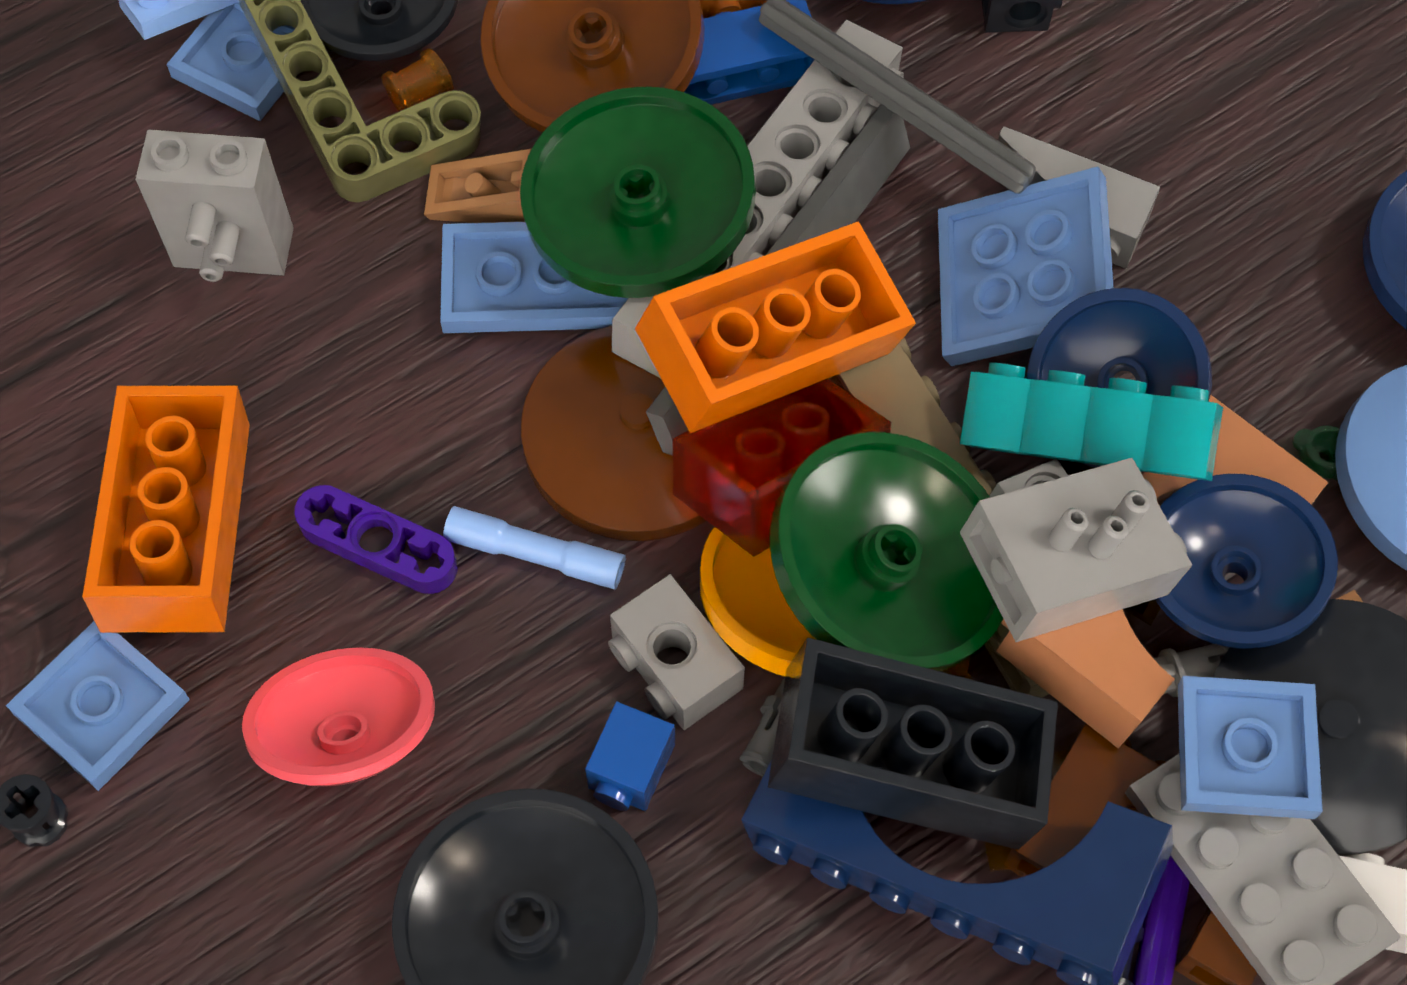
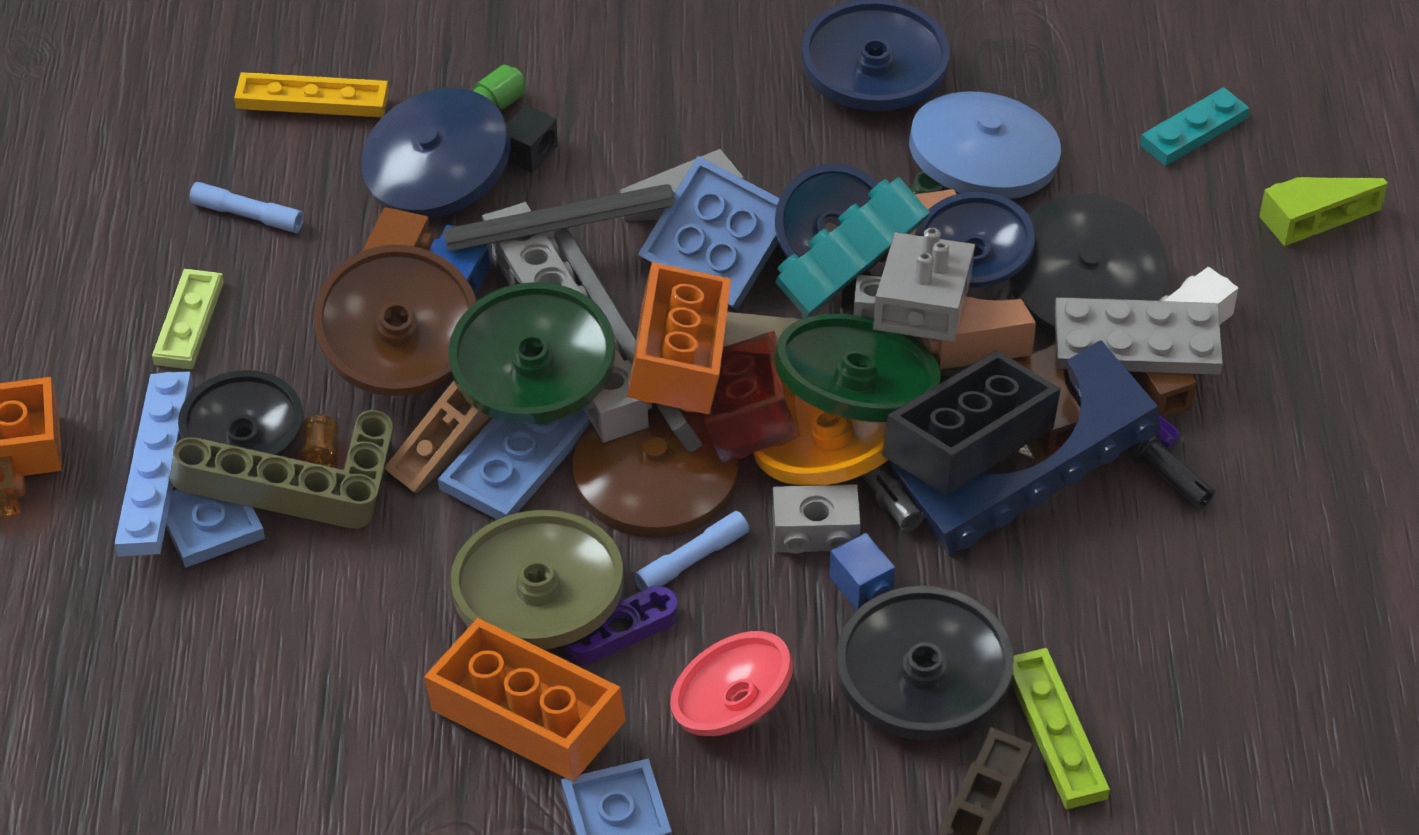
camera: 55 degrees left, 15 degrees down
light grey piece [136,130,294,282] -> none
medium blue plate [1177,676,1323,819] -> none
none -> olive dish [451,510,624,649]

